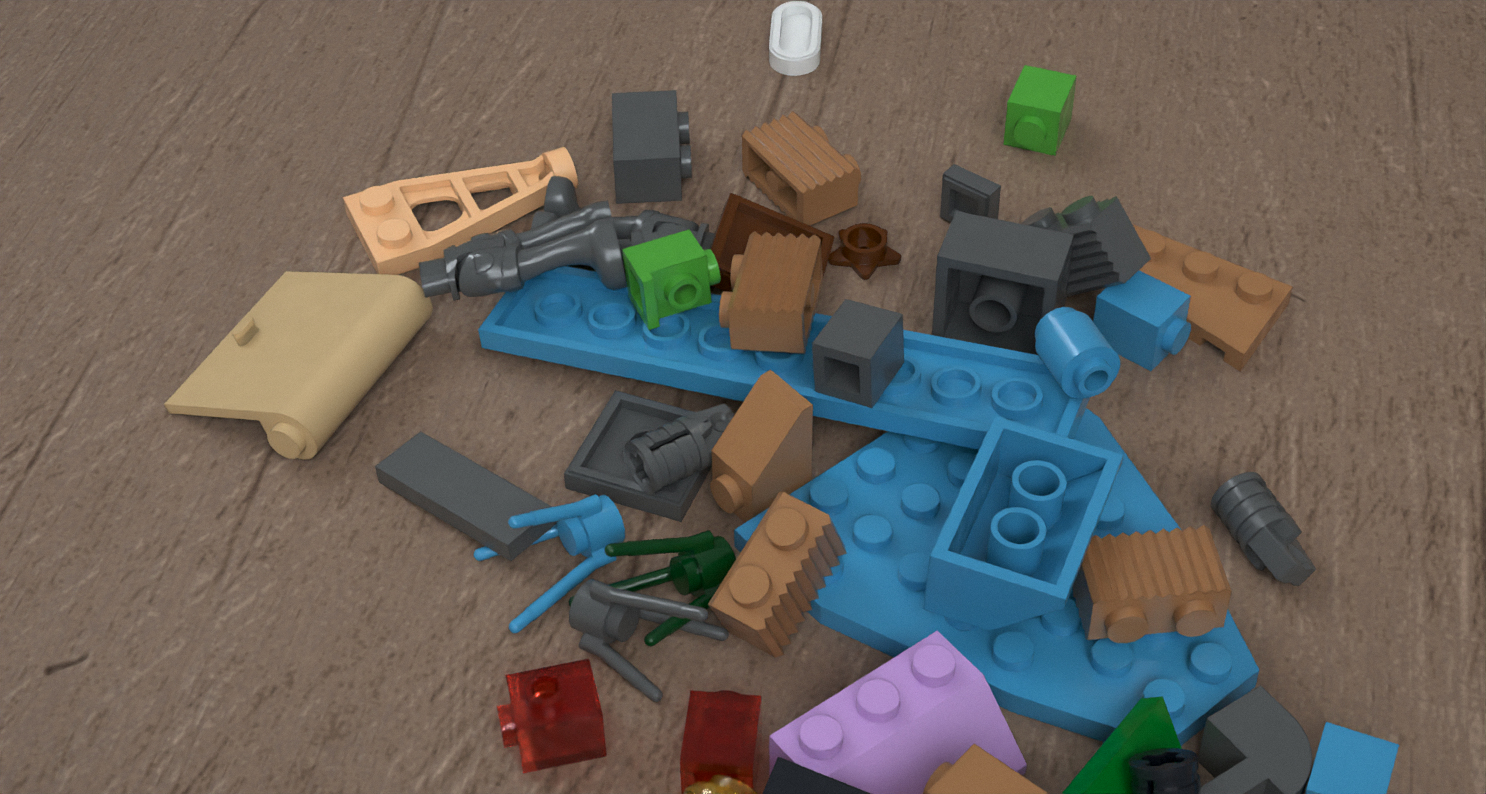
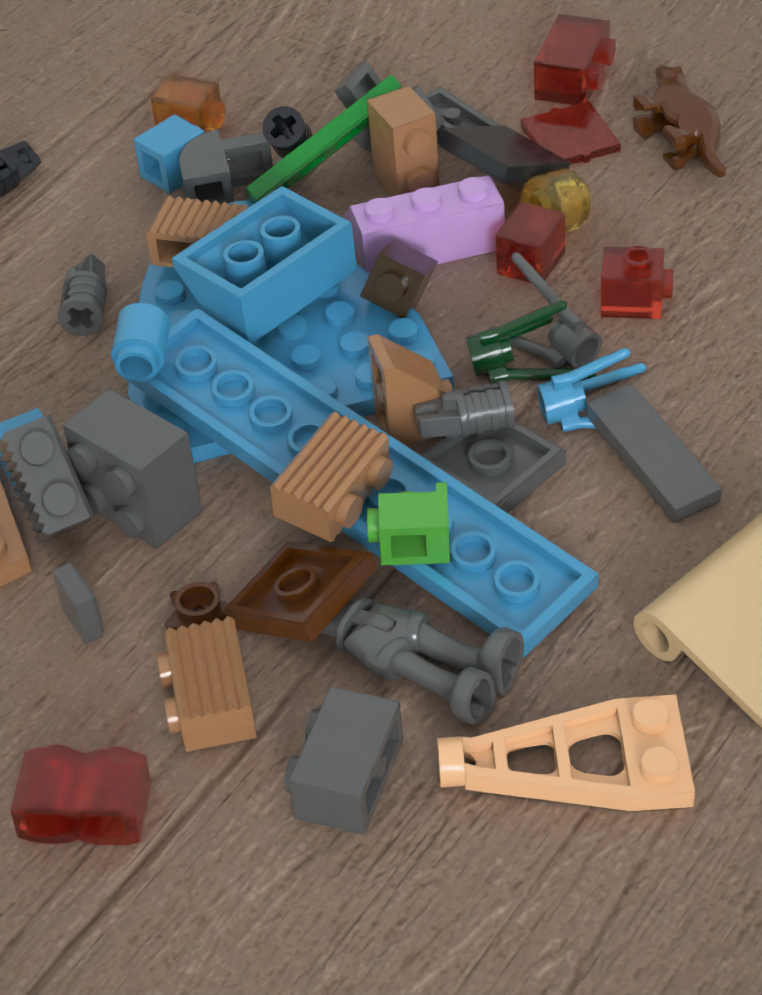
camera: 155 degrees left, 0 degrees up
dark grey piece [419,200,627,301] -> none
medium nougat brick [708,492,847,657] -> none
white tile [769,1,822,76] -> none
dark grey brick [812,299,904,408] -> none
none -> clear red brick [10,745,151,846]
none -> dark brown brick [360,239,438,318]

